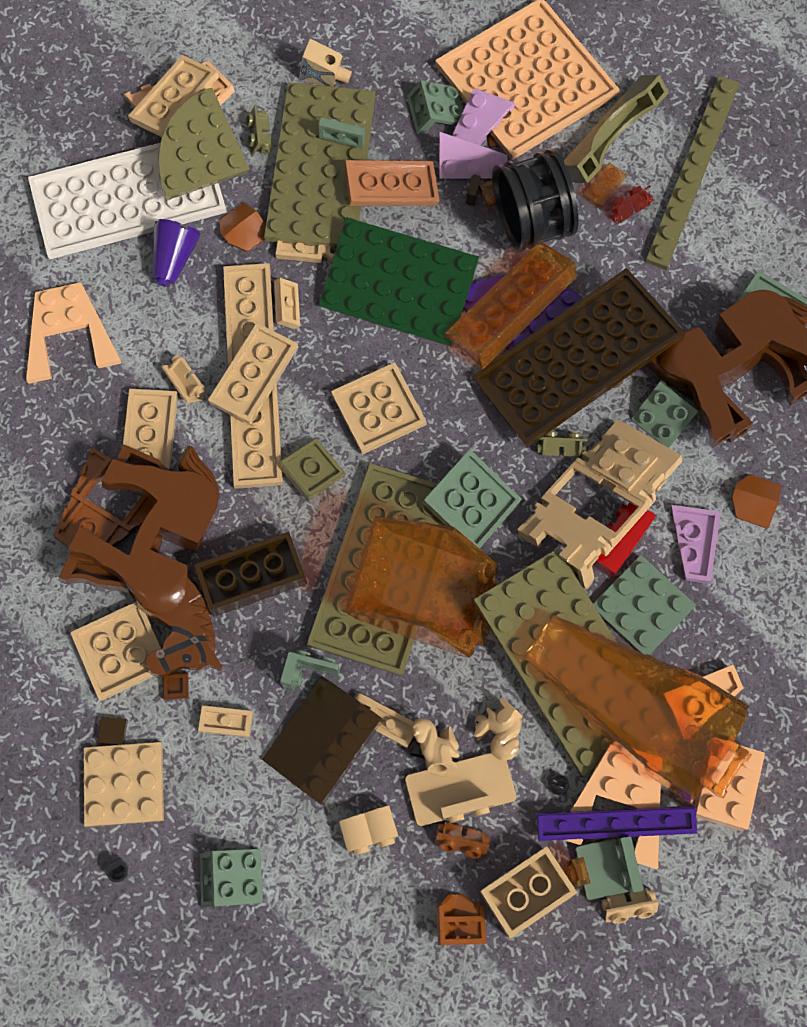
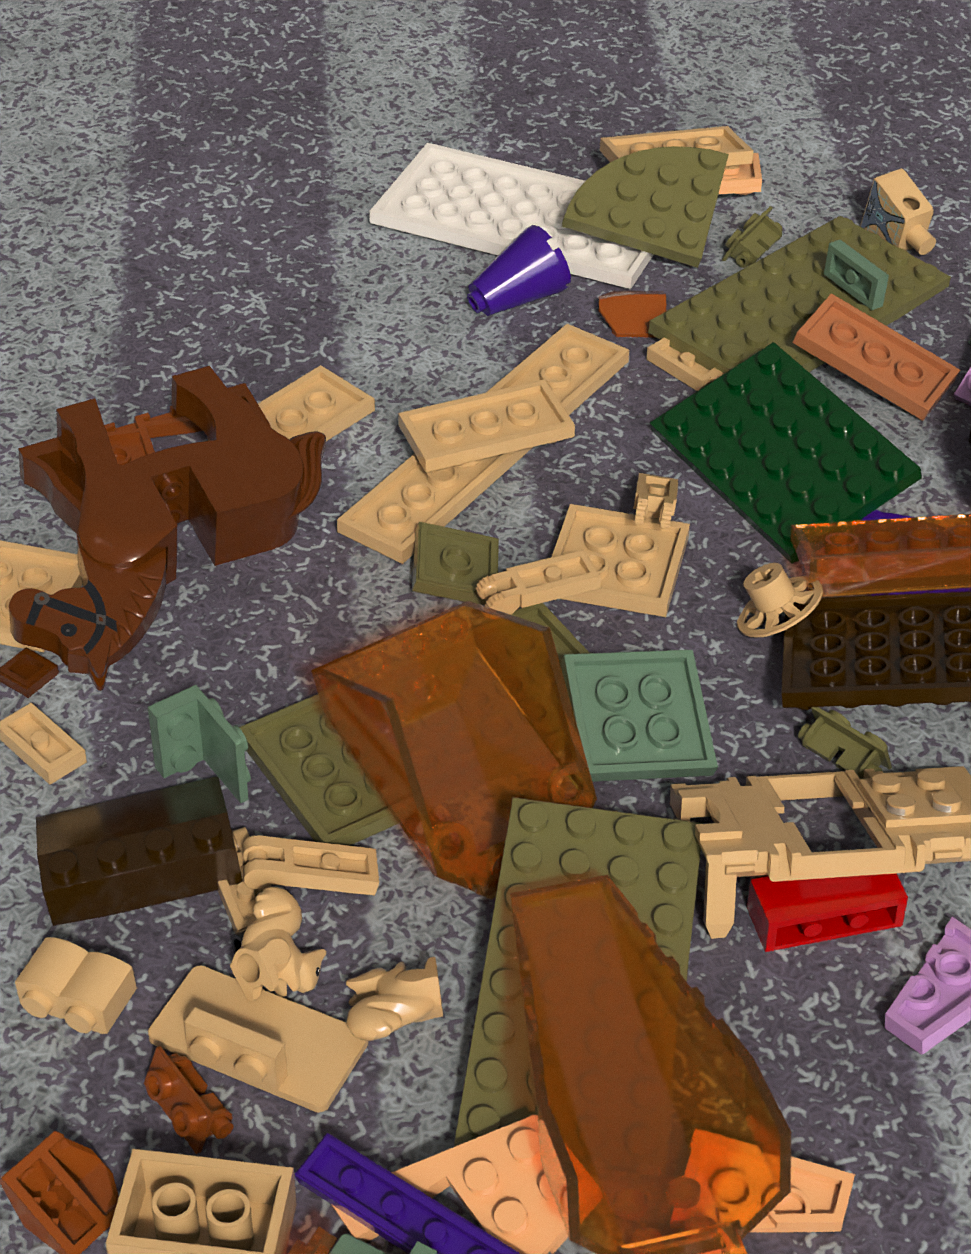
camera: 40 degrees right, 30 degrees down
light nougat wing [26,282,121,384] -> none
tan hinge [162,355,205,403] -> none
dark brown brick [194,532,307,617] -> none
tan plate [274,278,300,328] -> none
black hinge [548,774,569,795] -> none
sand green plate [593,555,696,659] -> none
none -> tan plate [242,835,380,896]
none -> tan hinge [476,550,601,618]
none -> tan hinge [633,473,678,529]
none -> tan wheel [737,563,823,637]

